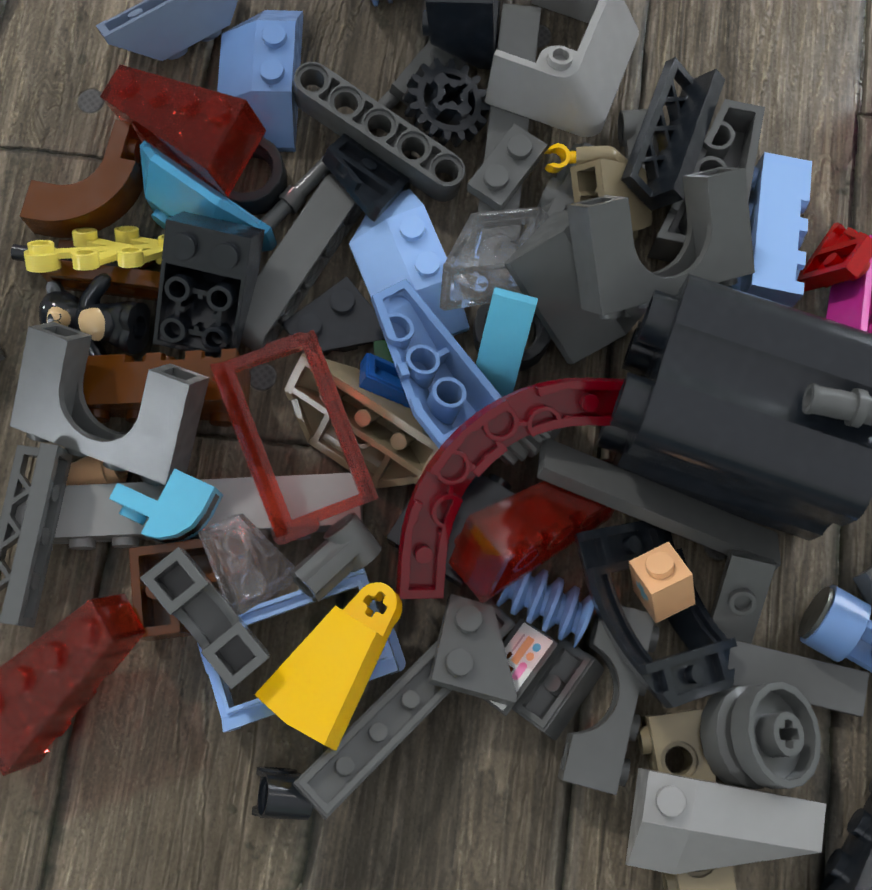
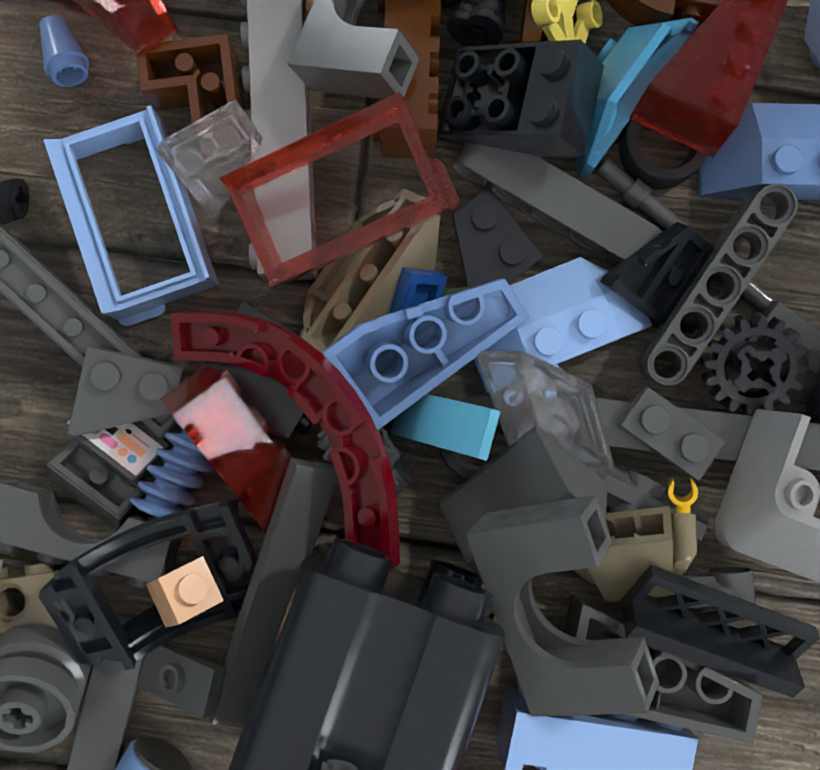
camera: 90 degrees right, 10 degrees up
medium azure brick [109,468,223,543] -> none
dark grey arch [140,547,271,689] -> none
yellow piece [254,582,402,751] -> none
dark grey piece [290,512,382,602] -> none
none -> medium blue cone [39,15,90,87]

